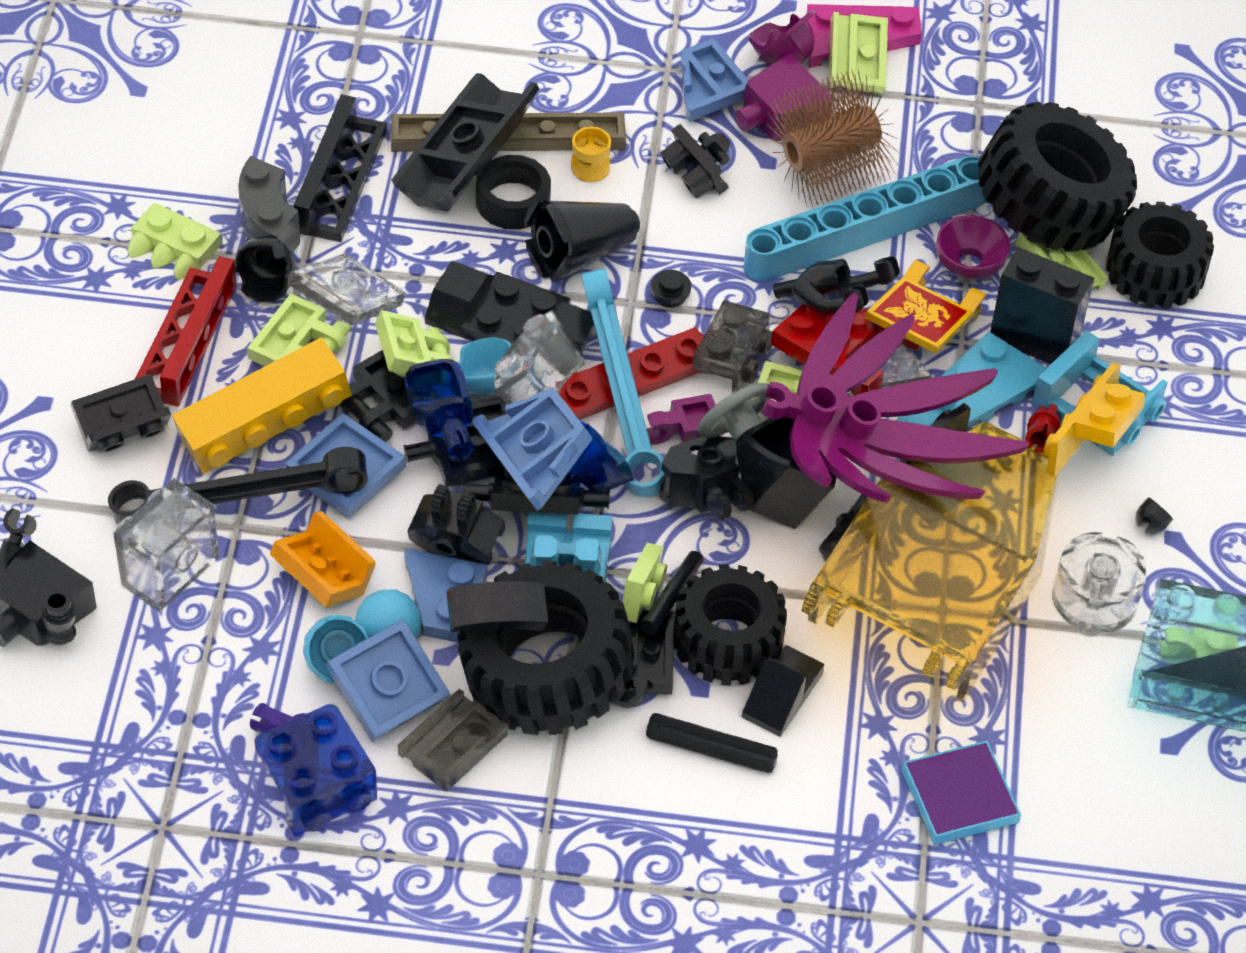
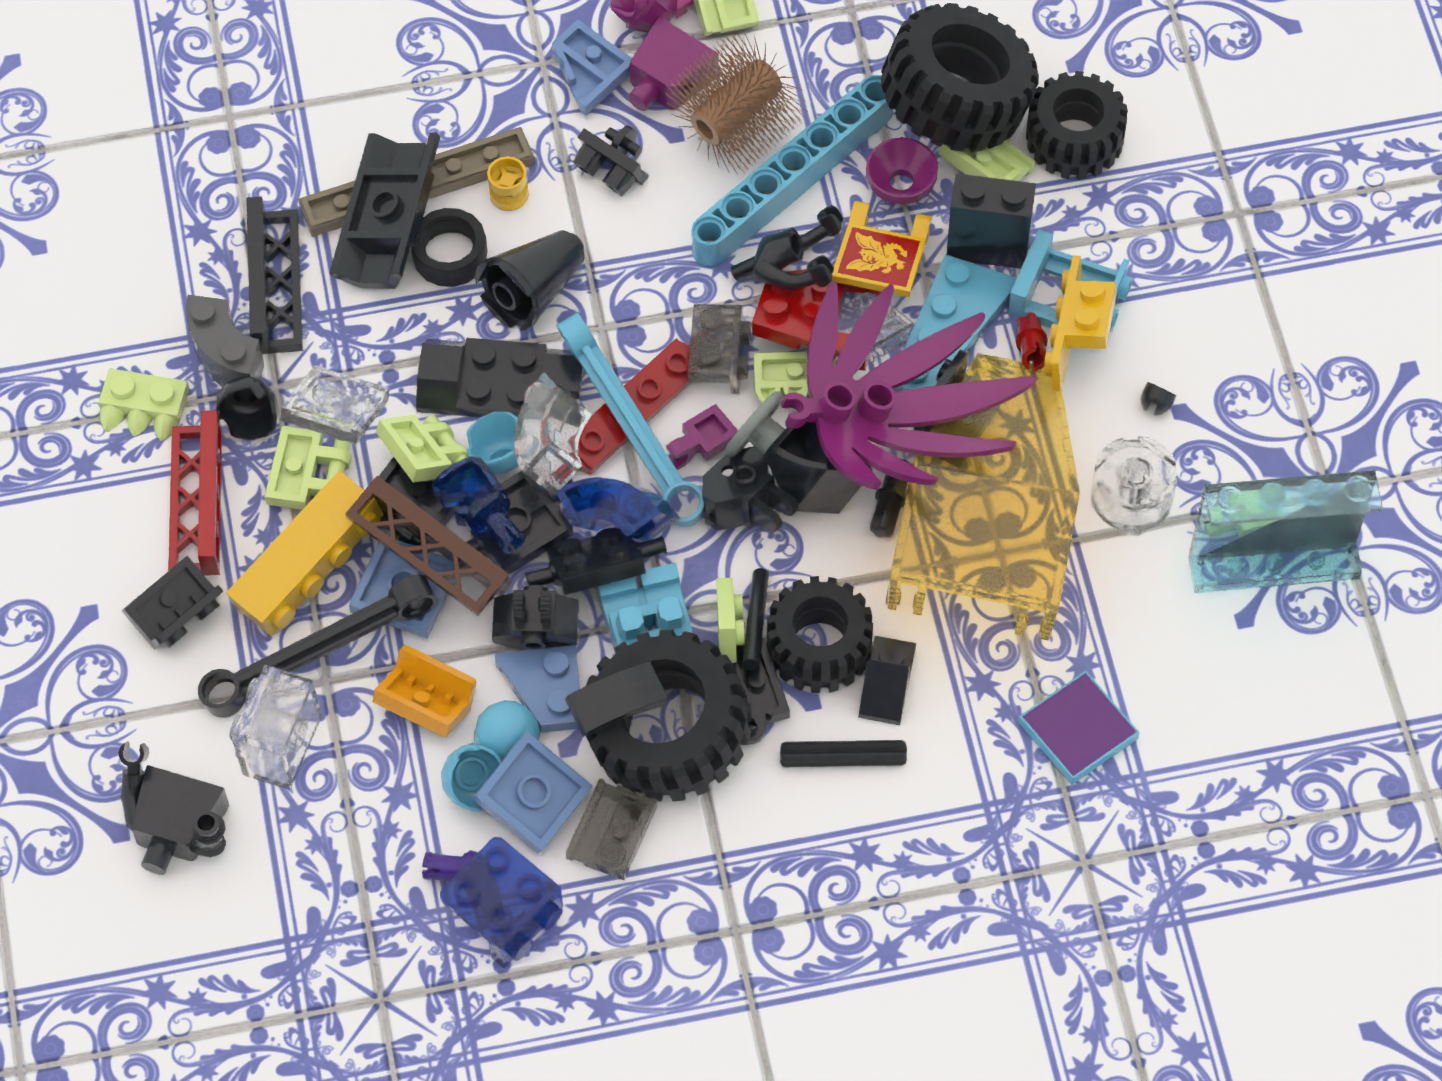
camera: 15 degrees left, 10 degrees up
medium blue wing [471,387,593,511] -> none
black plate [651,270,691,308] -> none
none -> reddish brown fence [345,476,511,616]

